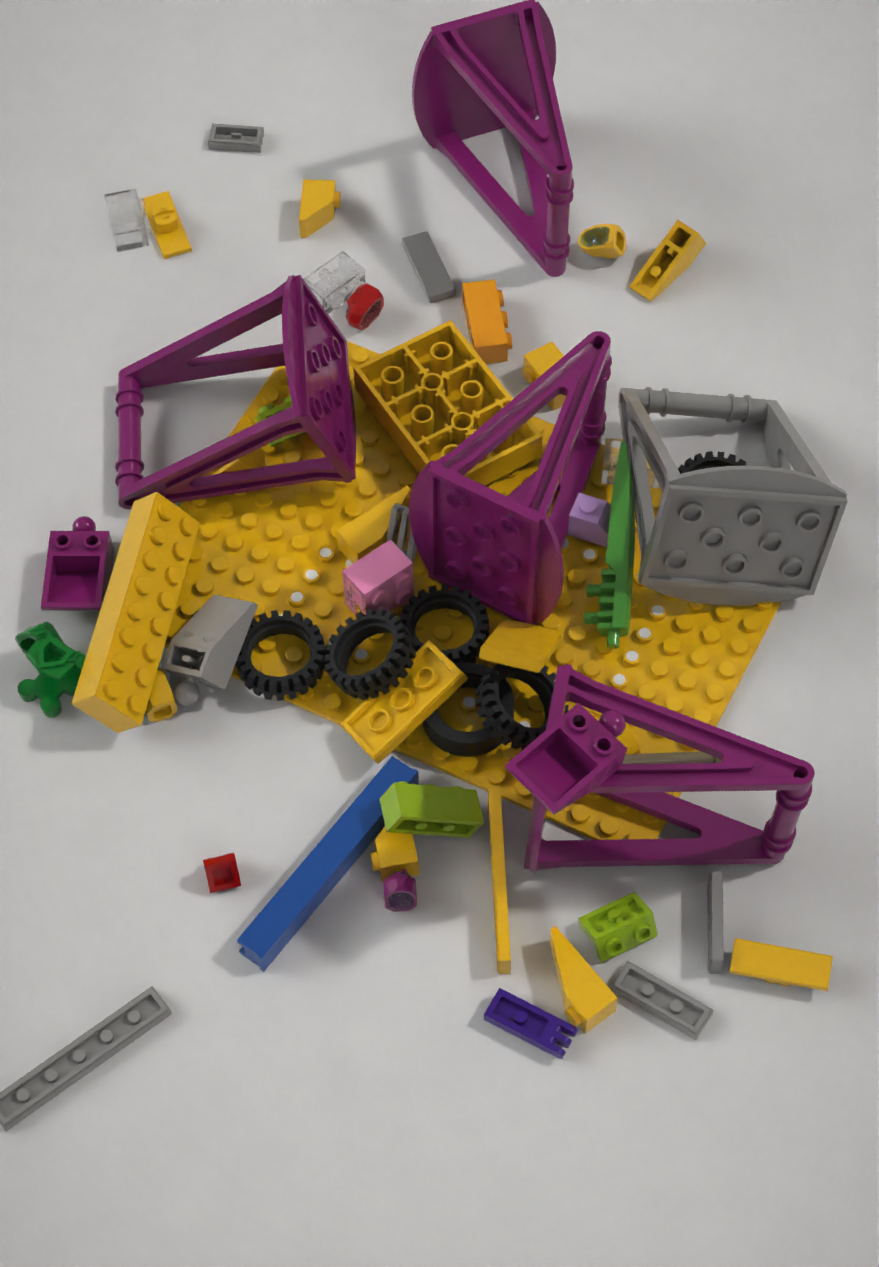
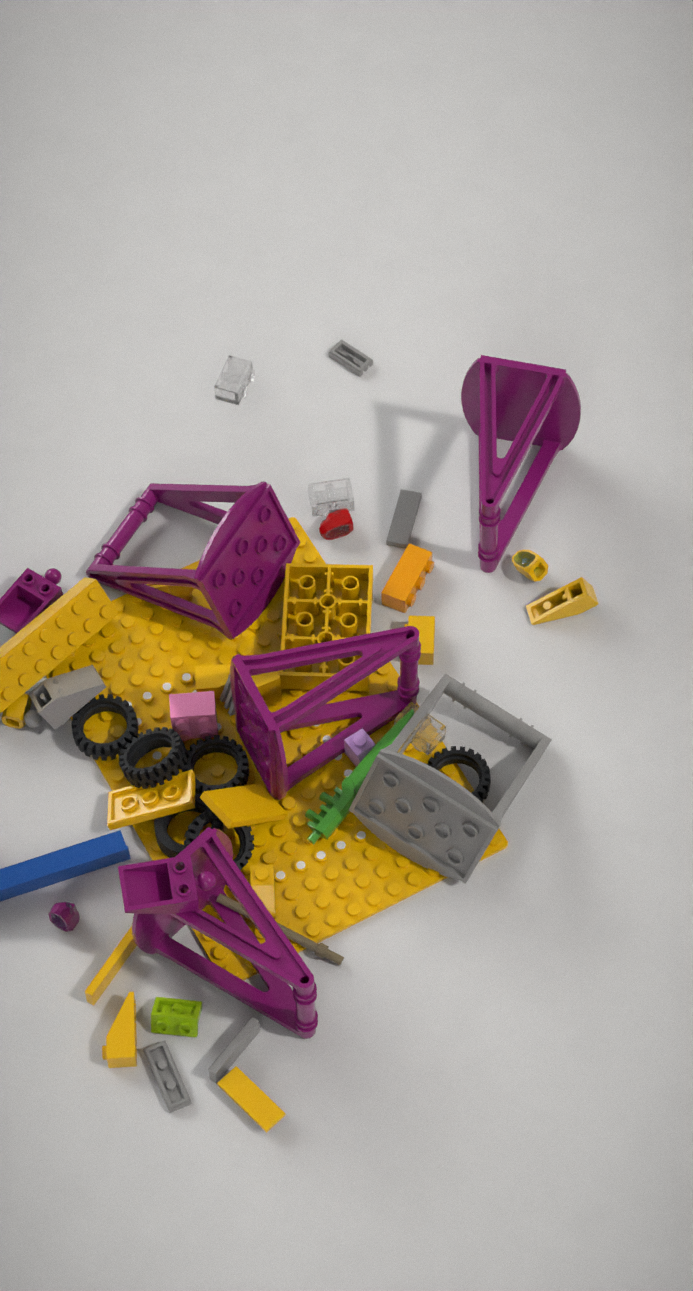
camera: 35 degrees right, 0 degrees up
yellow piece [140,191,192,259] -> none
yellow slope [299,179,341,238] -> none
yellow slope [370,827,419,882] -> none
lime brick [379,781,484,838] -> none
dark purple hinge [484,988,578,1059] -> none

